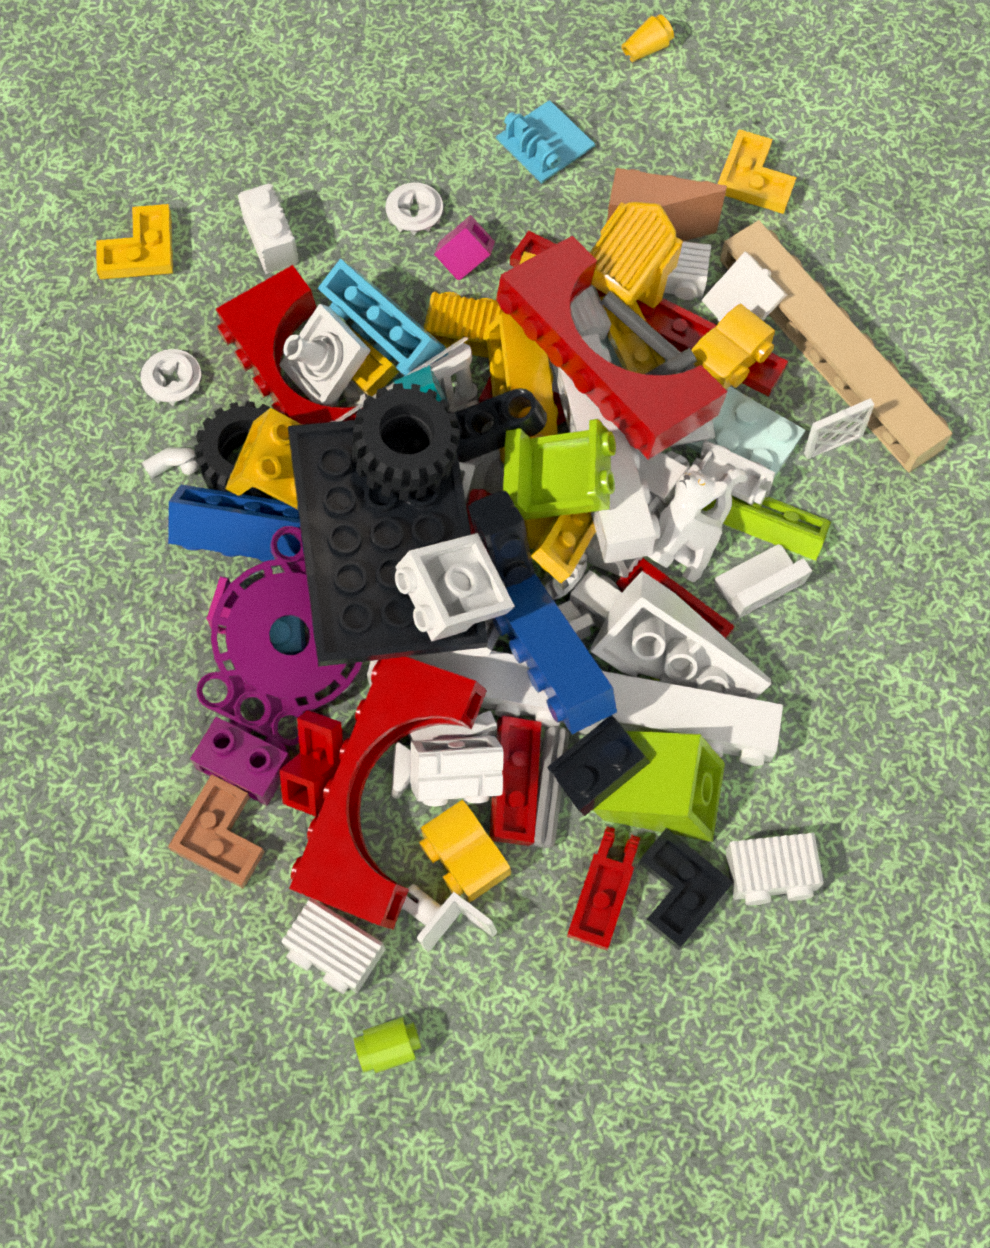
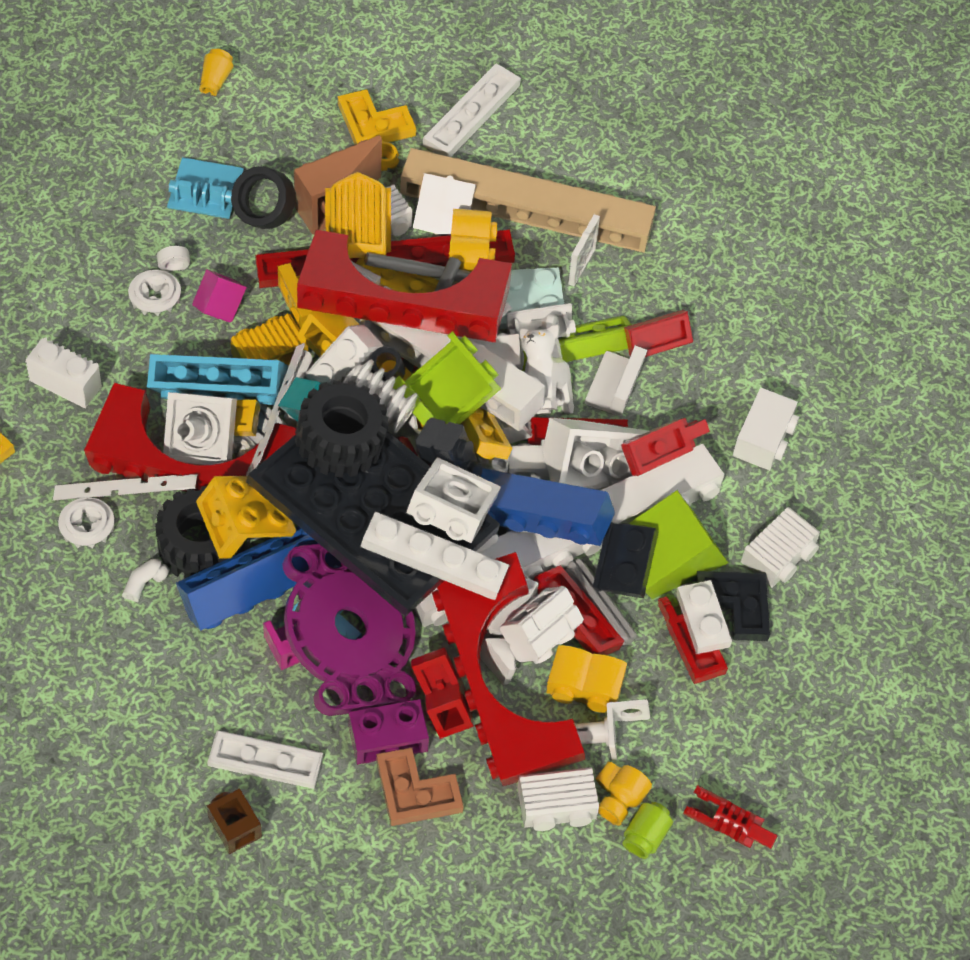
camera: 45 degrees left, 10 degrees down
none -> white piece [53,474,198,500]
none -> white tile [157,246,190,272]
none -> white tile [207,730,323,789]
none -> reddish brown brick [207,788,262,855]
none -> black tyre [231,166,296,229]
none -> white brick [305,324,384,385]
none -> white piece [342,359,418,433]
none -> white plate [361,512,509,600]
none -> yellow plate [381,142,399,171]
none -> white plate [422,63,521,157]
none -> yellow piece [595,761,652,826]
none -> red hinge [621,418,710,476]
none -> tile [624,309,693,357]
none -> white plate [676,580,732,654]
none -> red hinge [683,785,778,849]
none -> white brick [733,387,799,471]

